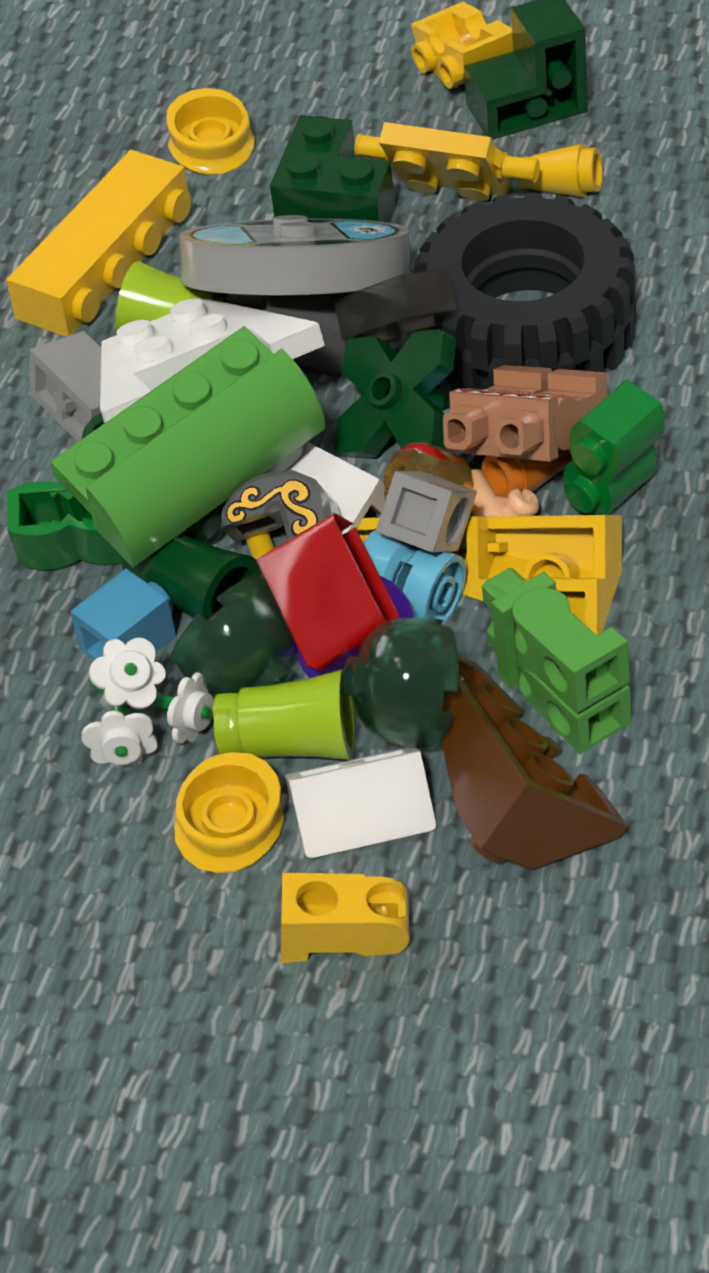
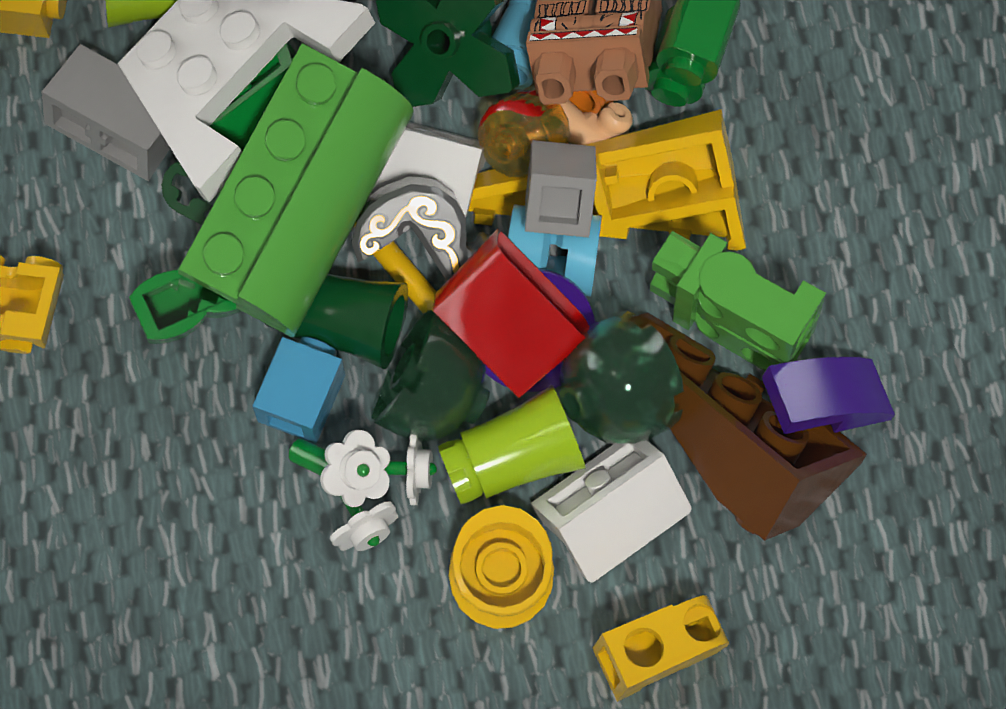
camera: 30 degrees left, 25 degrees up
none -> dark purple slope [762,357,895,434]

